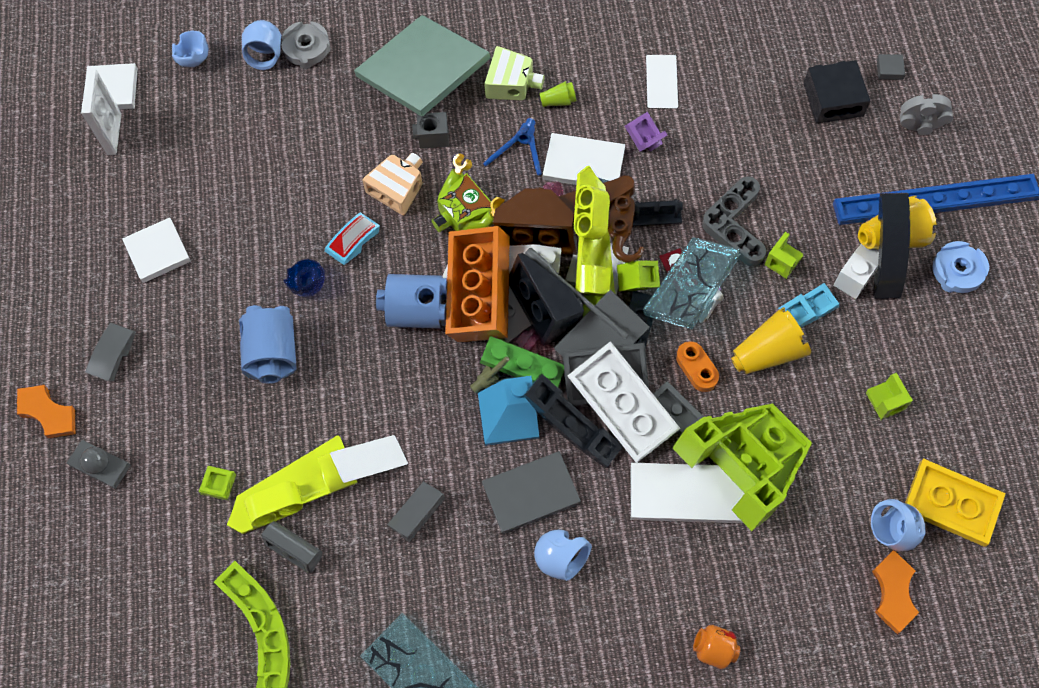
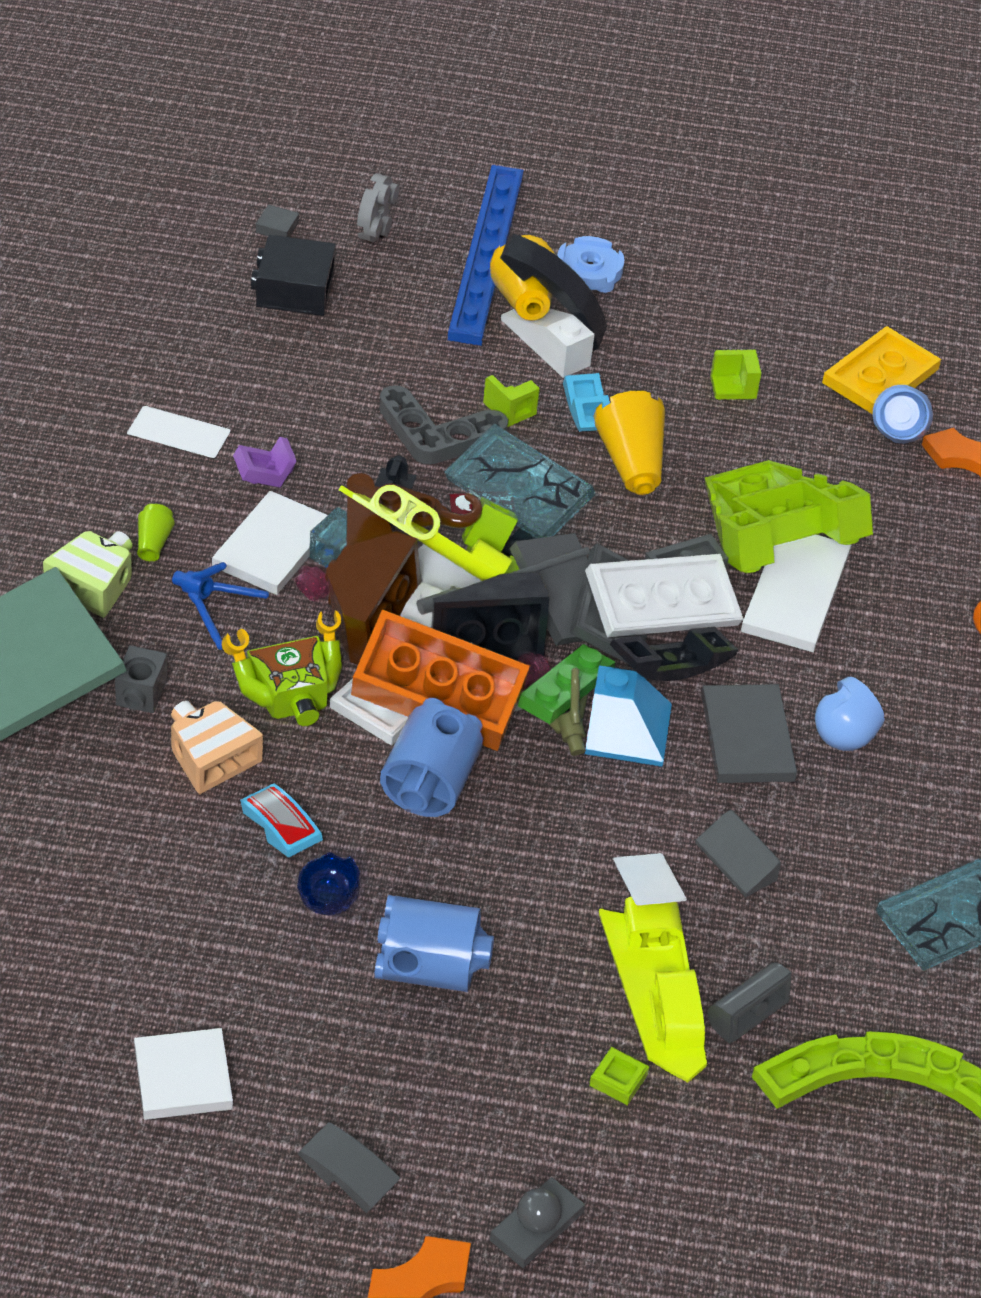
camera: 80 degrees left, 20 degrees down
orange plate [676,341,719,392] -> none

